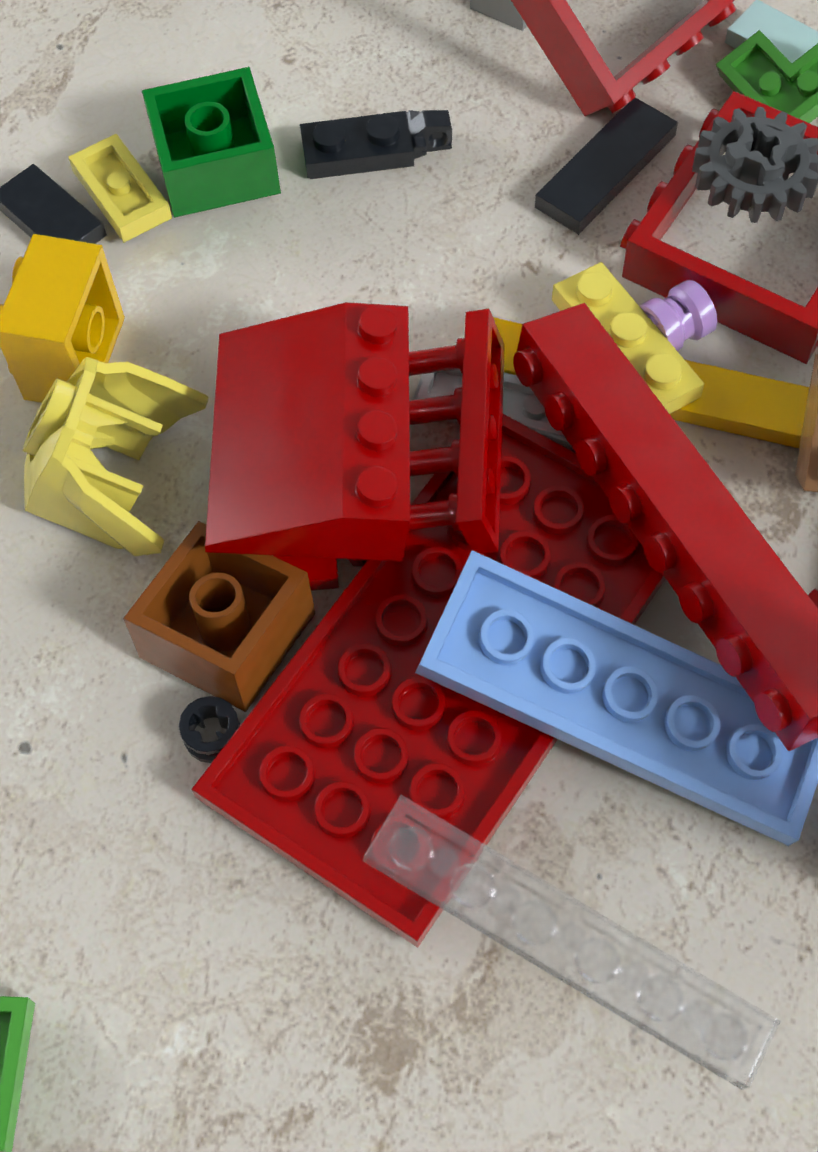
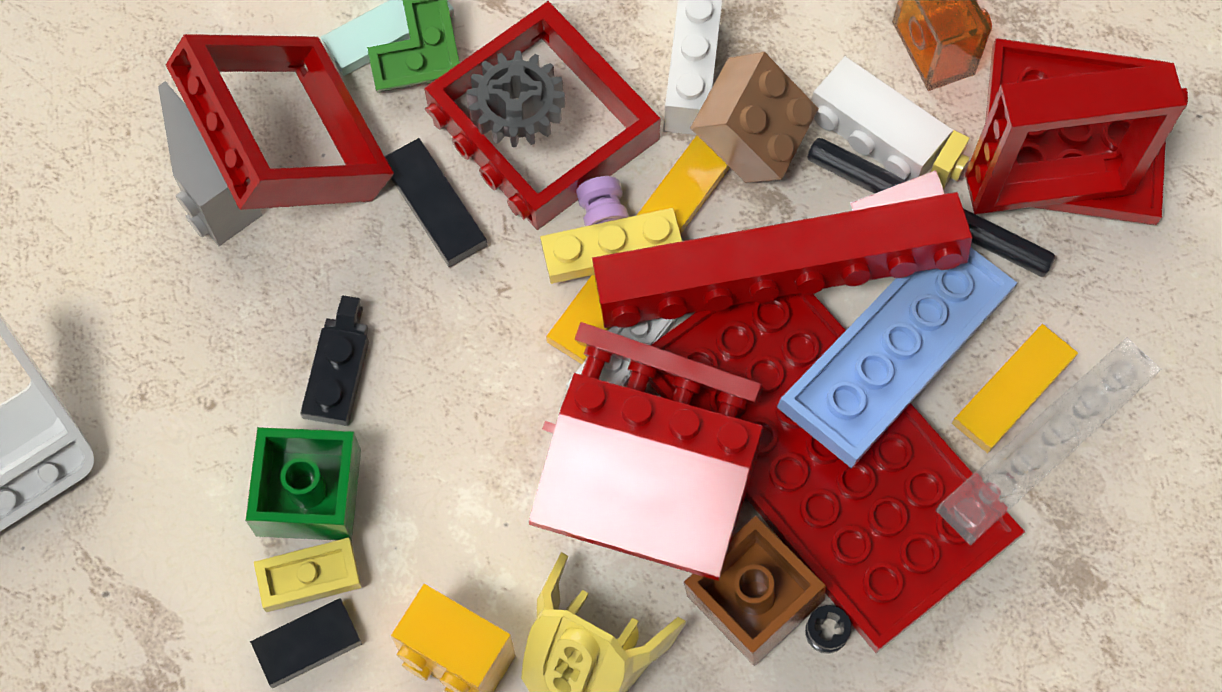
camera: 75 degrees left, 5 degrees up
none -> yellow tile [951,324,1078,454]

